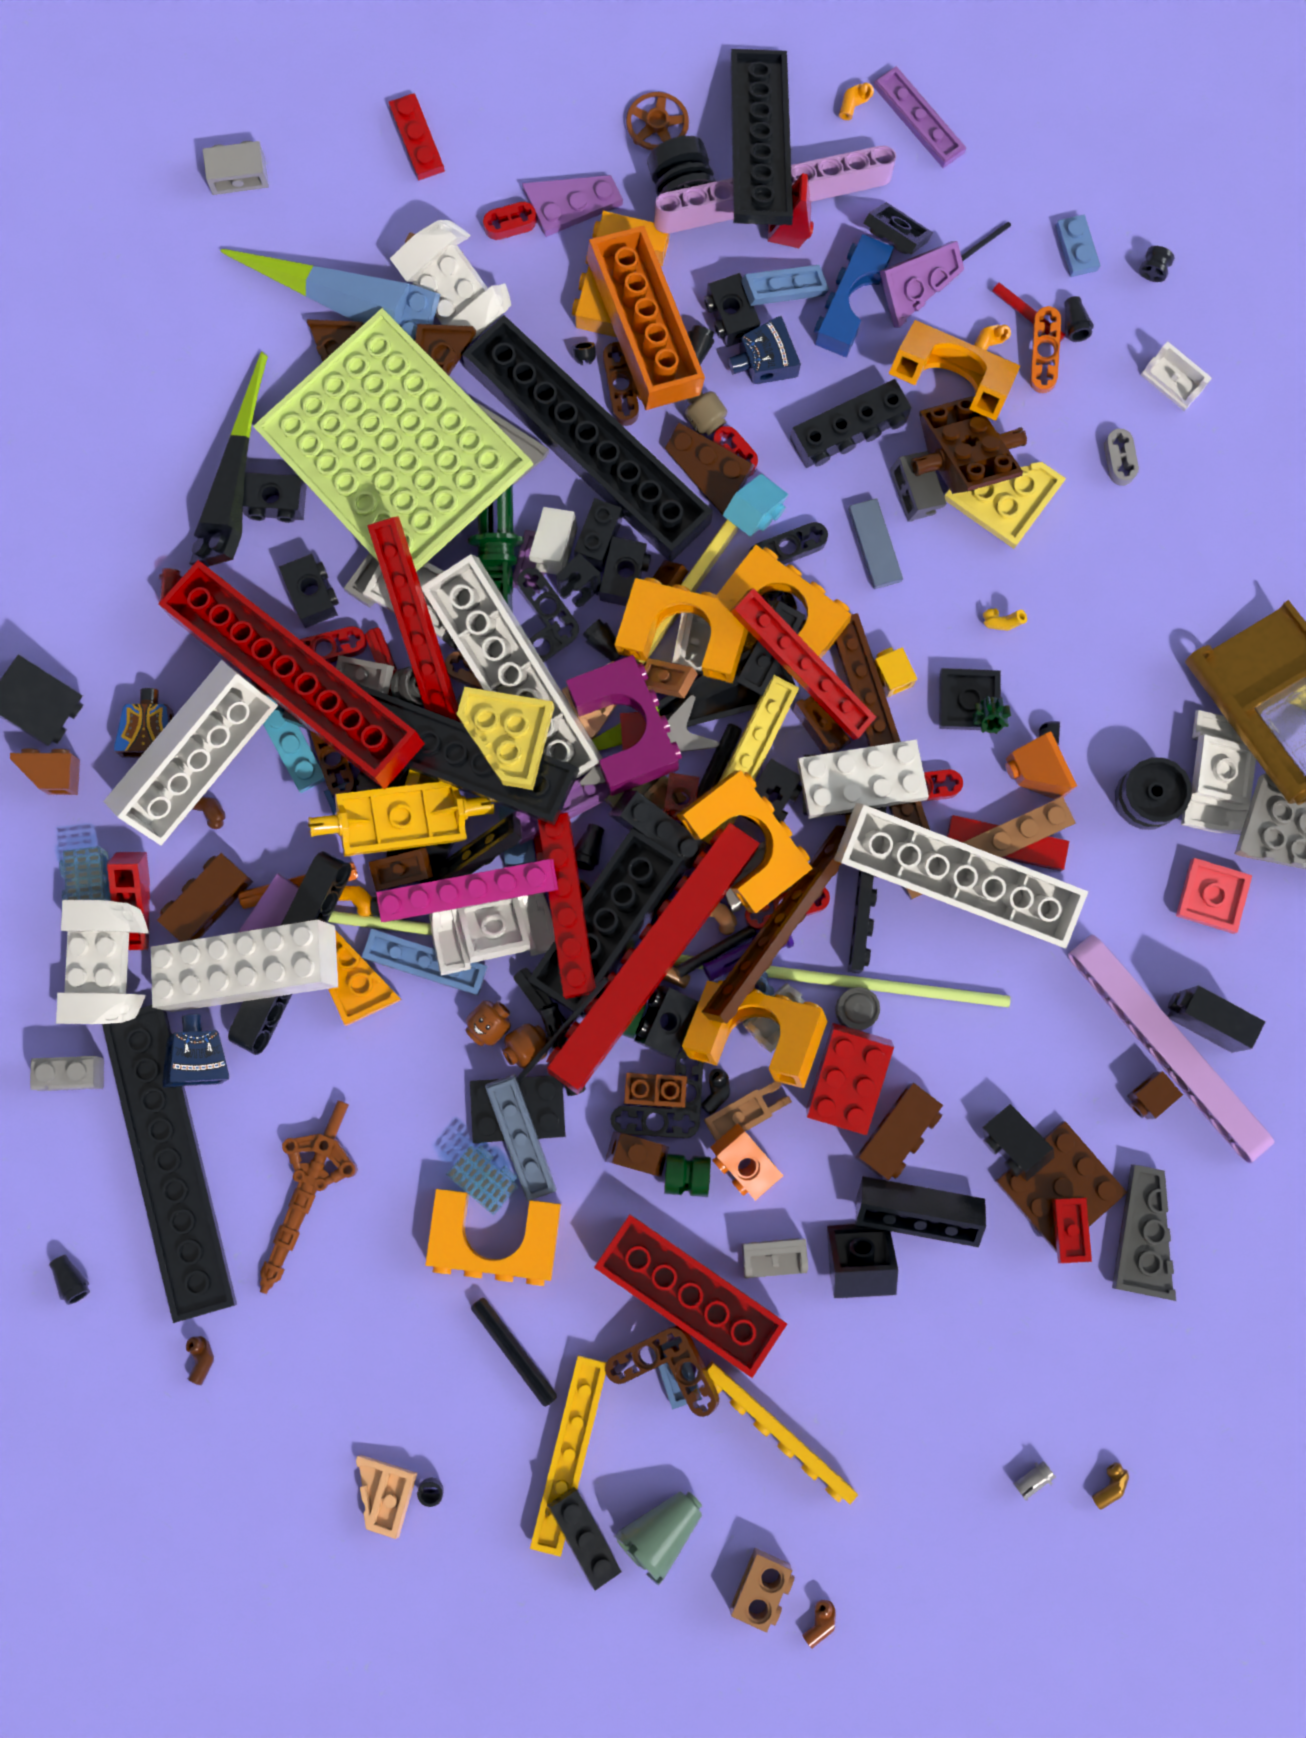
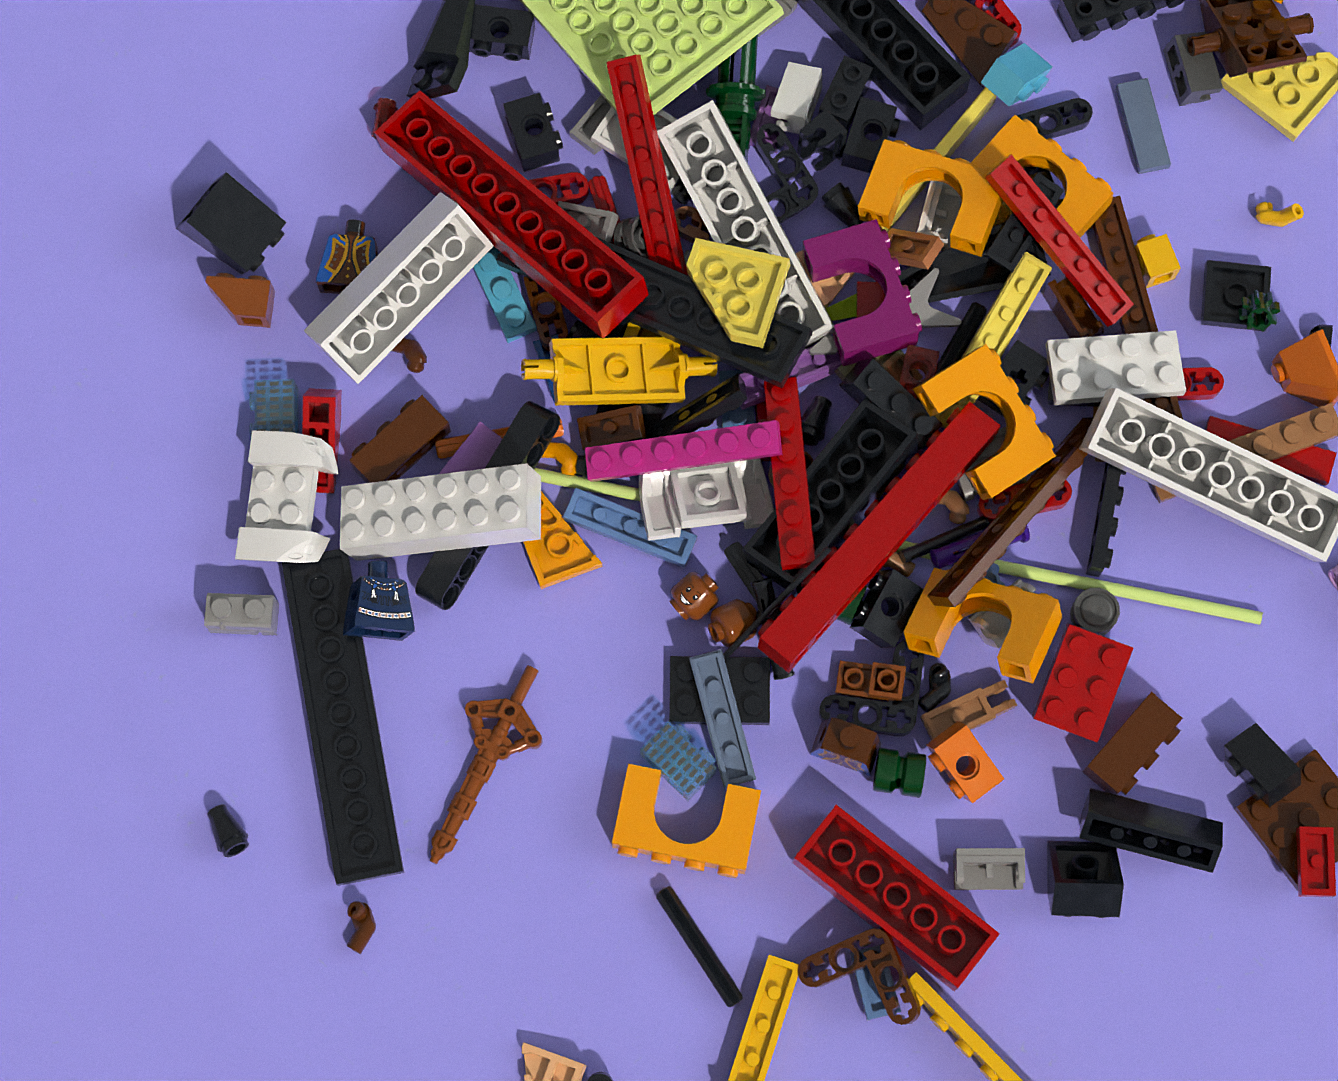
camera: 10 degrees right, 5 degrees down
reddish brown plate [652,560,689,587] -> none

